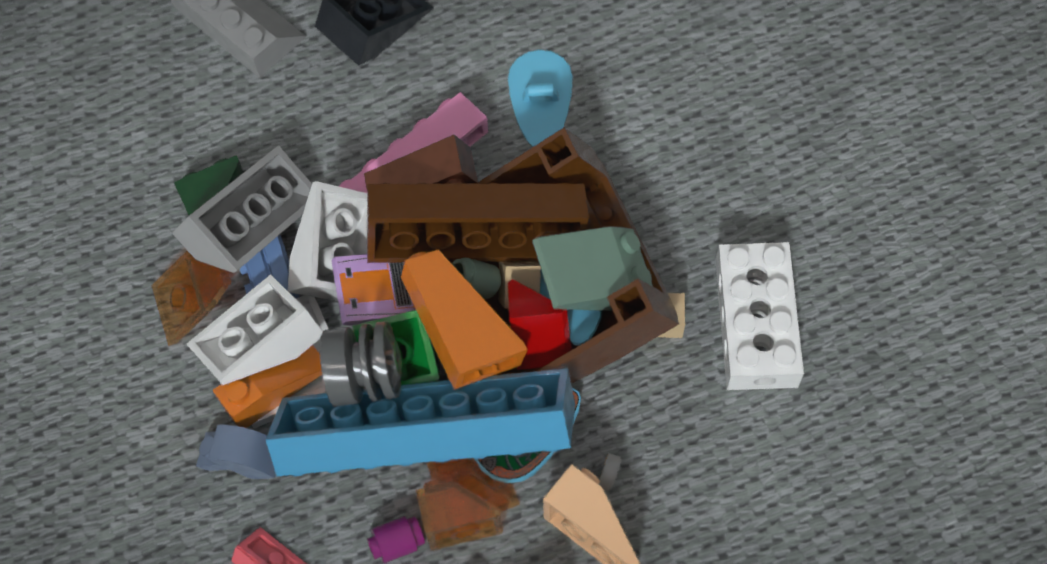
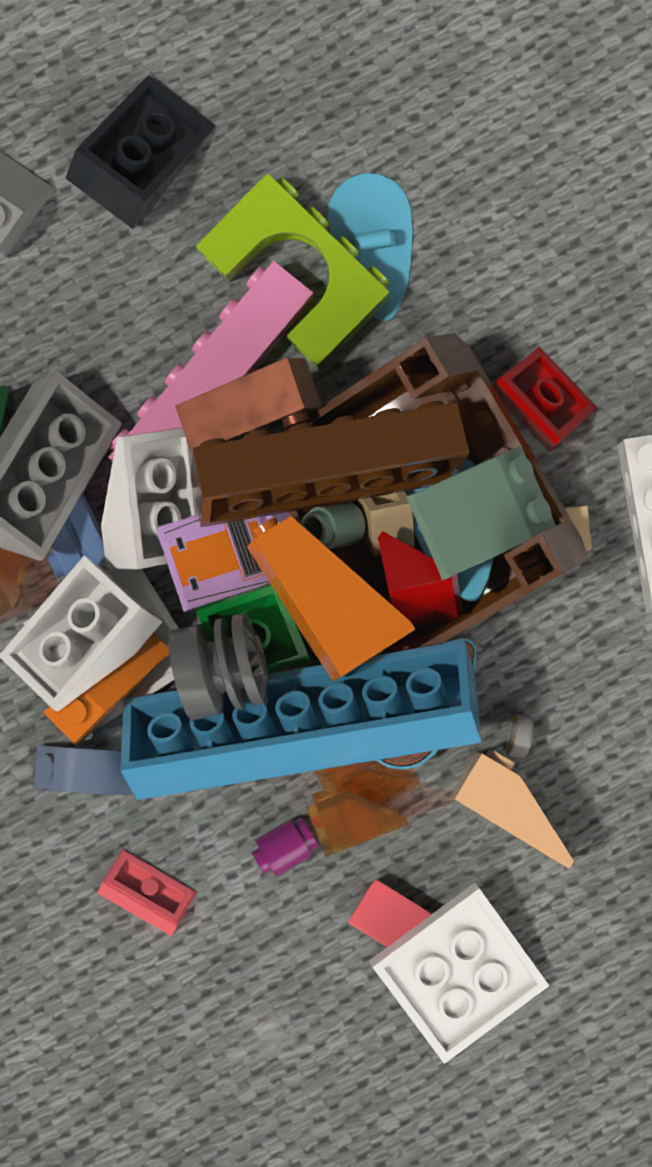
camera: 10 degrees left, 20 degrees up
none -> lime arch [195,173,390,370]
none -> red slope [494,346,597,452]

